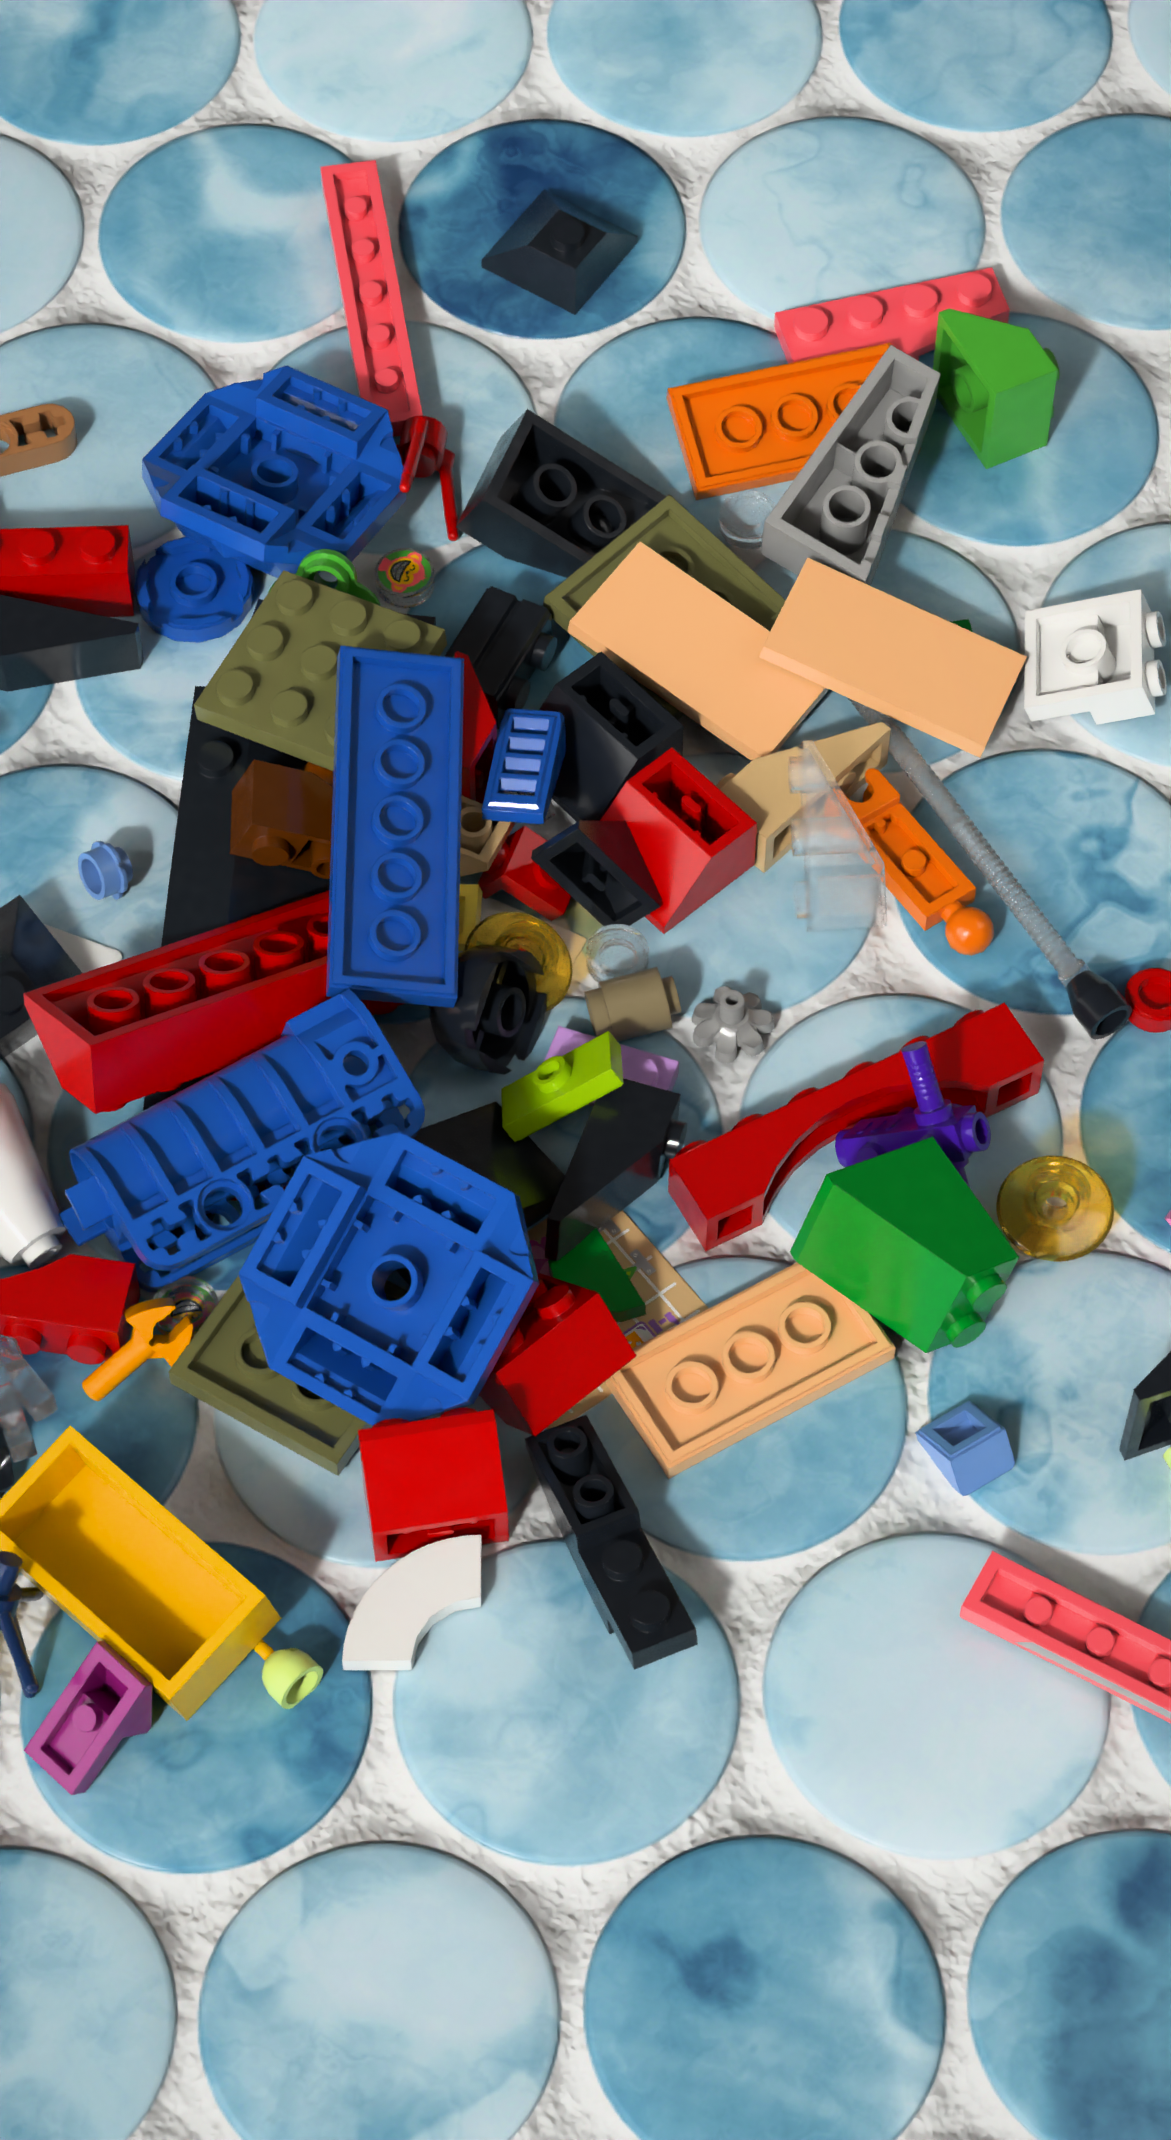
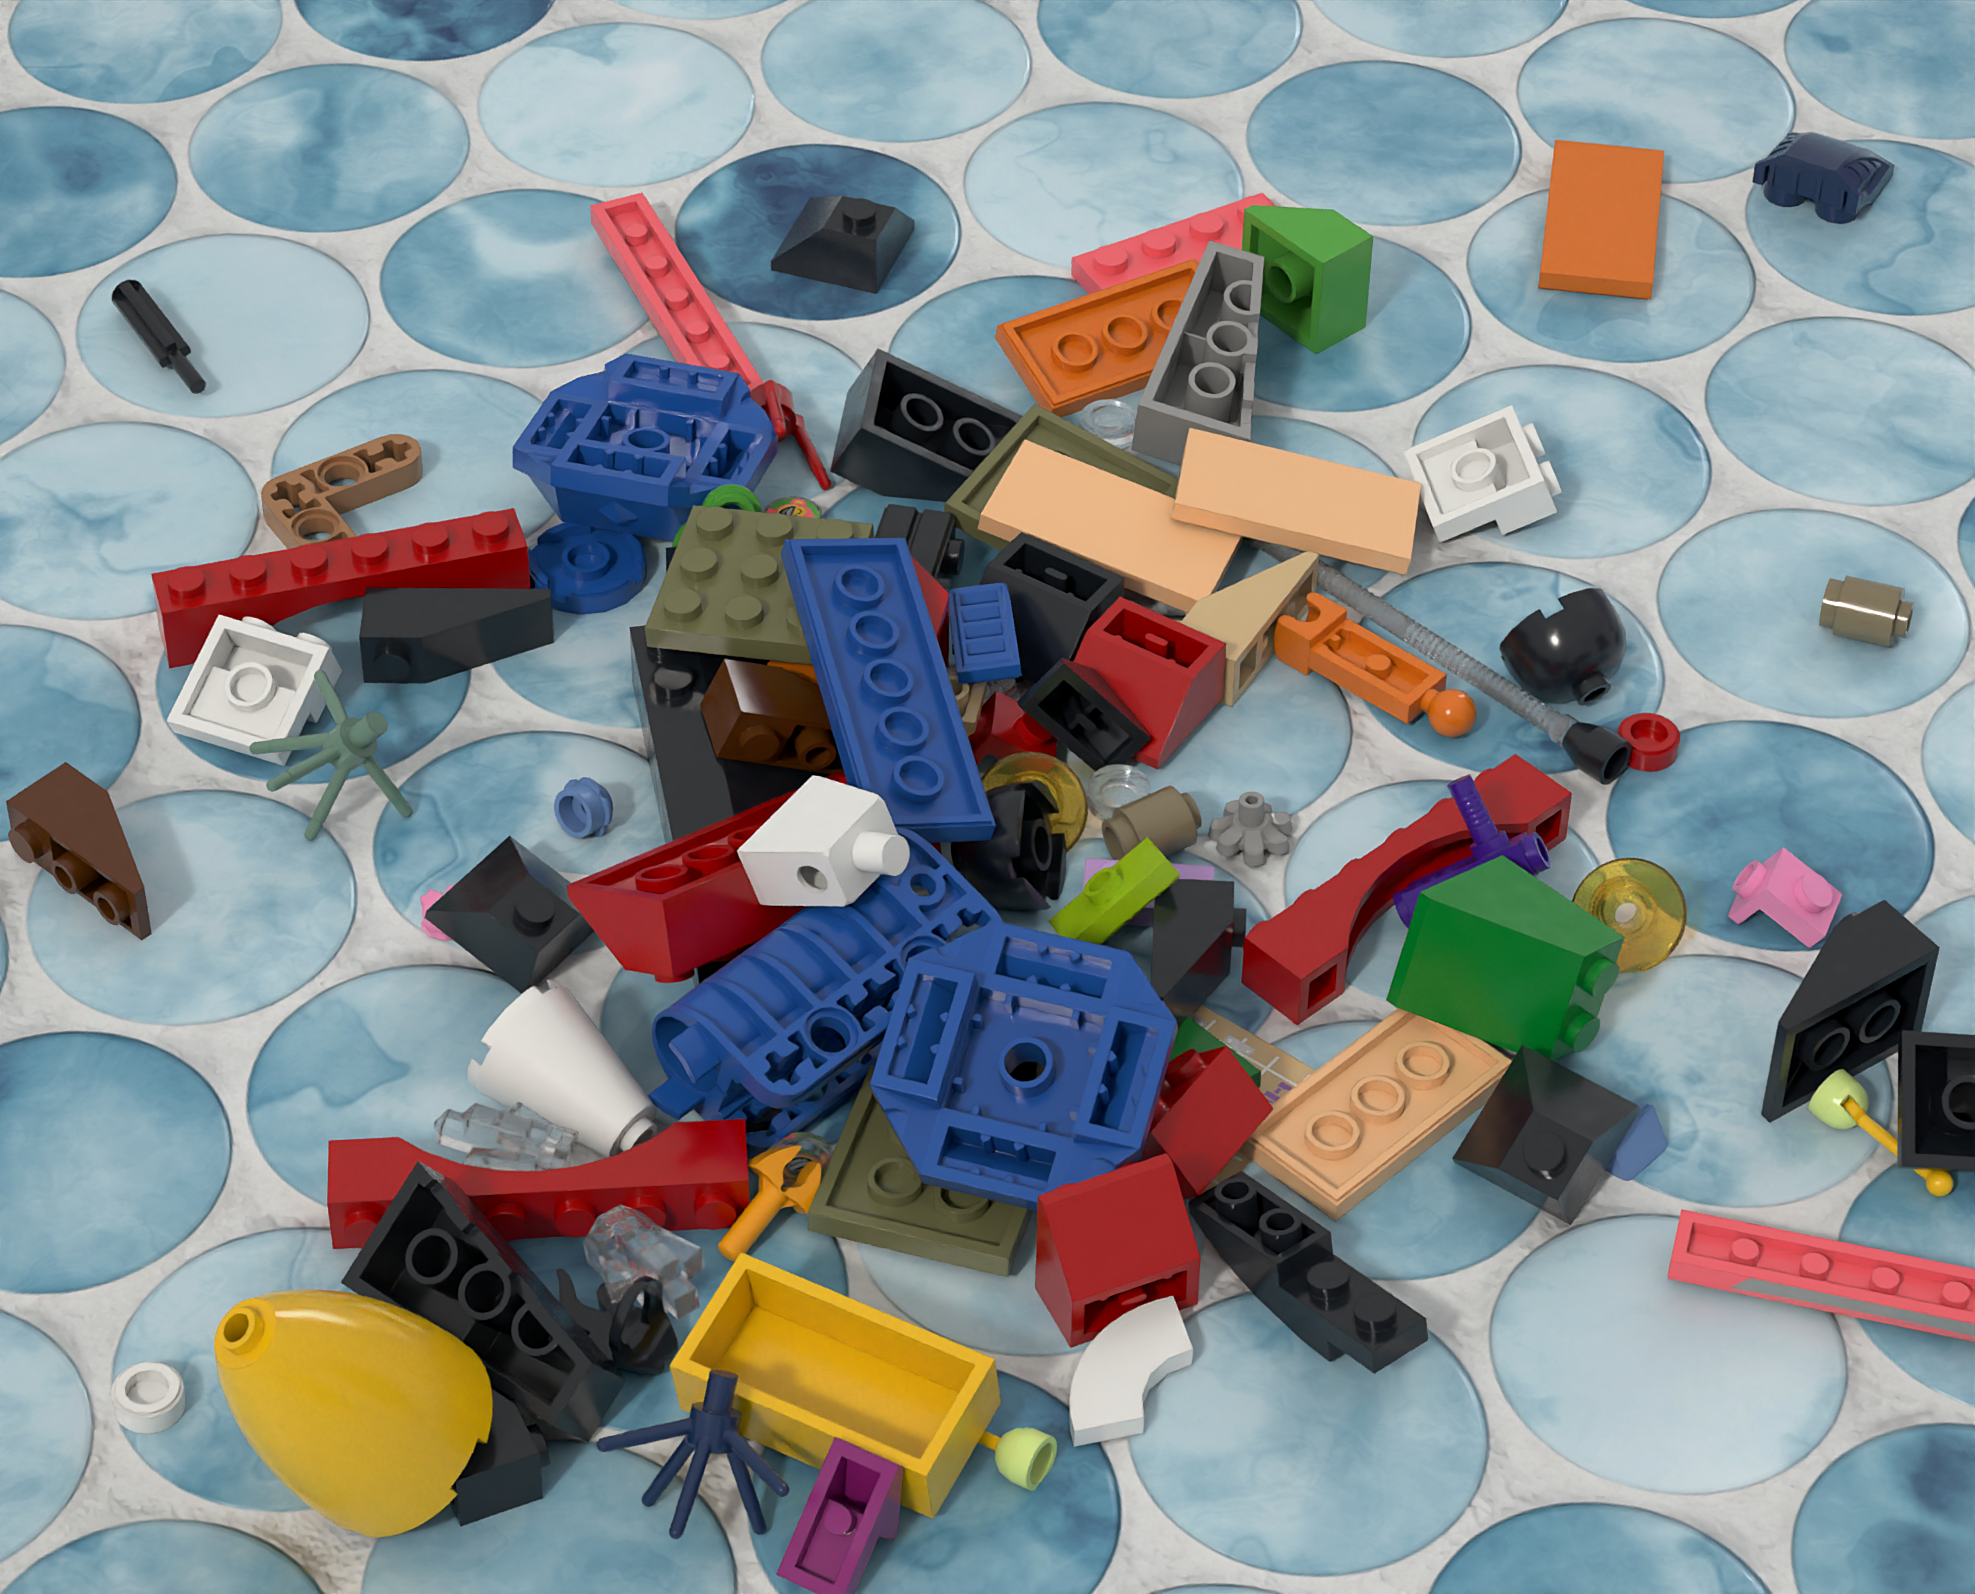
camera: 15 degrees left, 15 degrees down
clear slope [788,740,887,932] -> none
none -> white torso [737,775,910,907]
none -> black slope [1452,1045,1641,1225]
none -> black cylinder [1499,588,1627,706]

